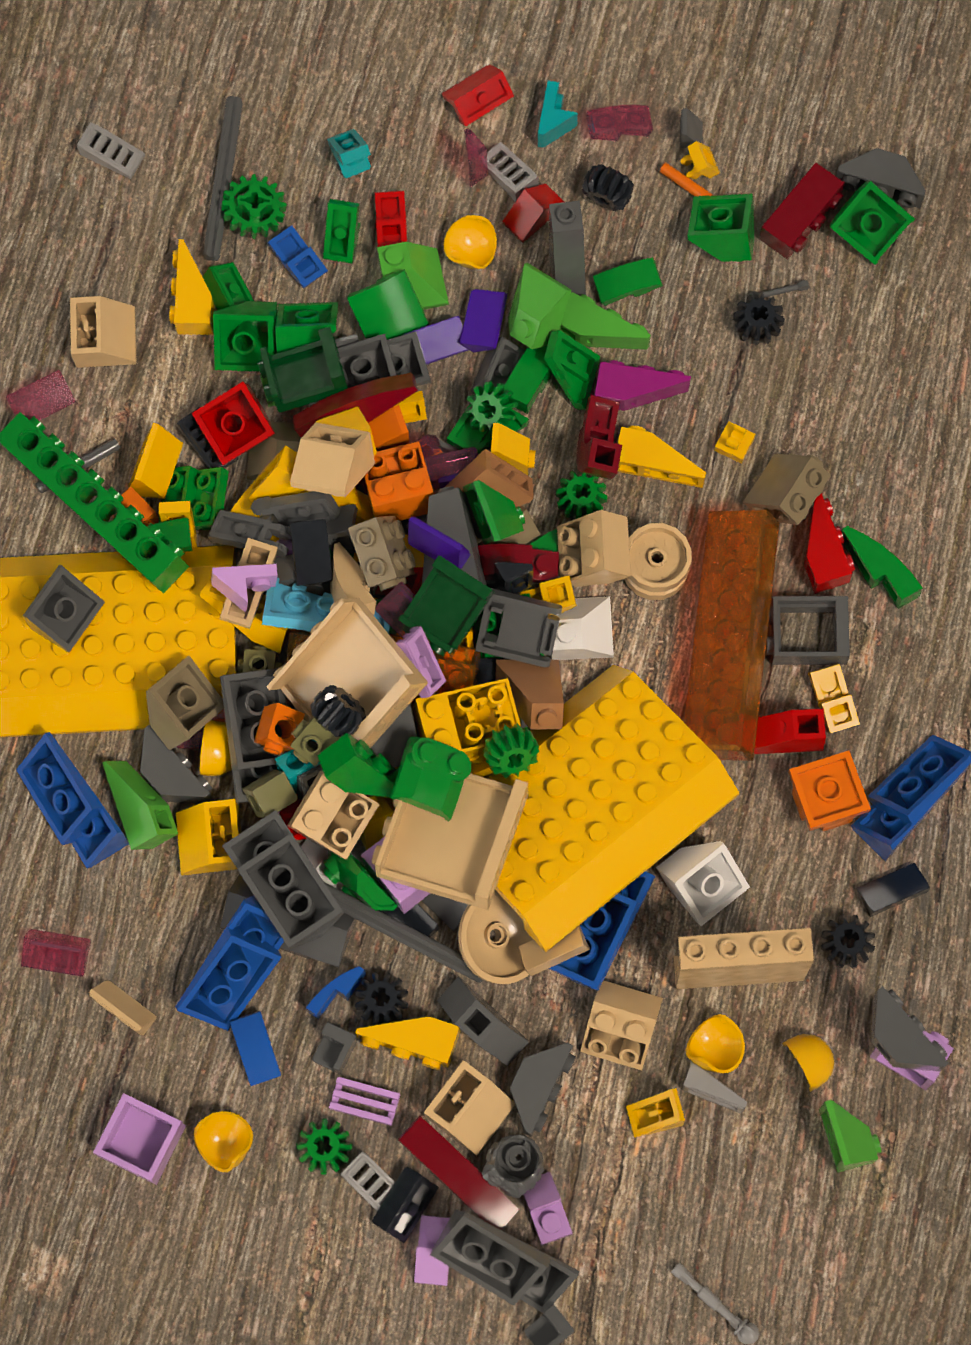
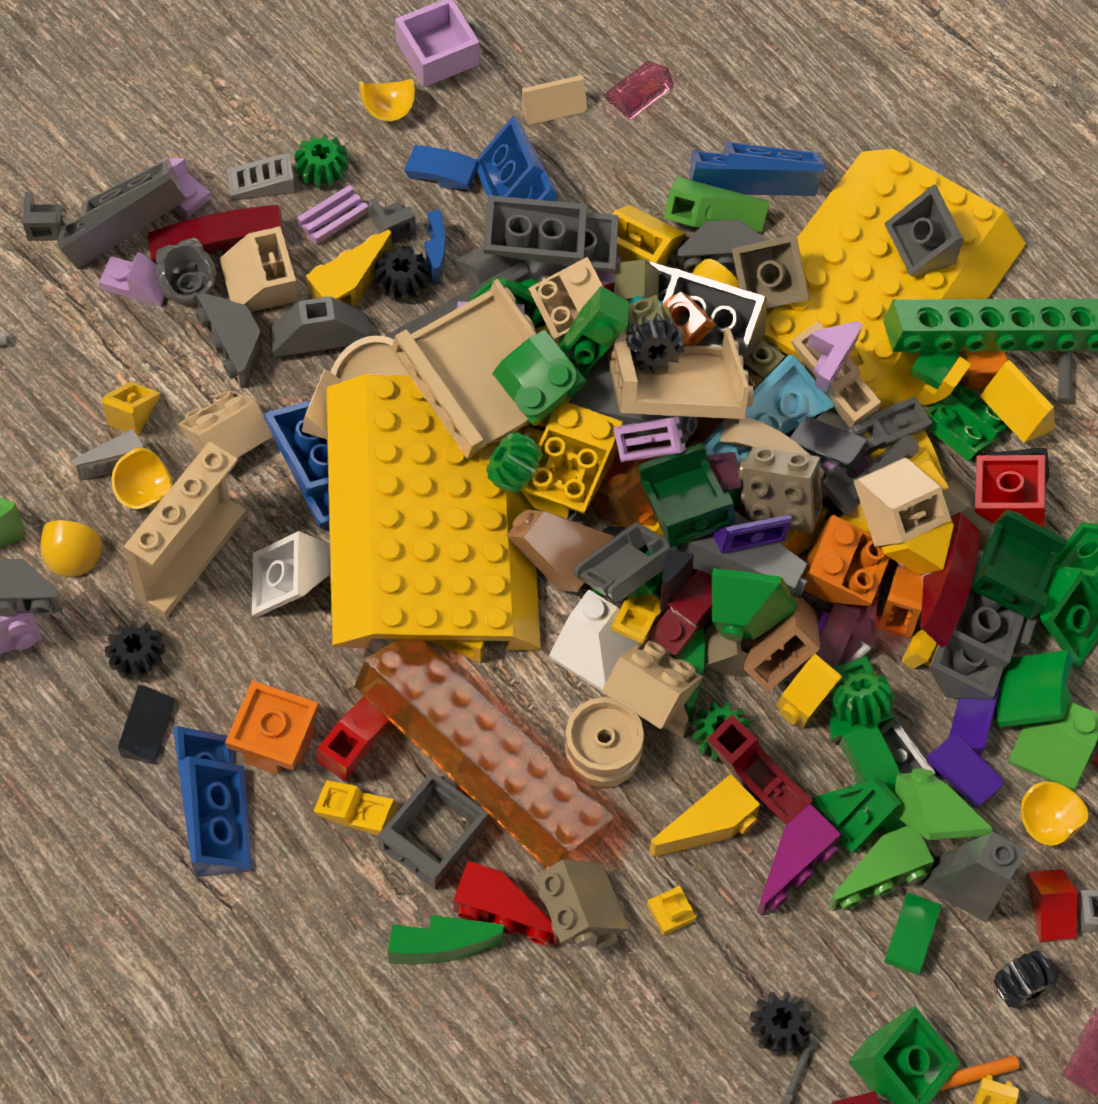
camera: 120 degrees right, 10 degrees down
black slope [372,1167,439,1243] -> none

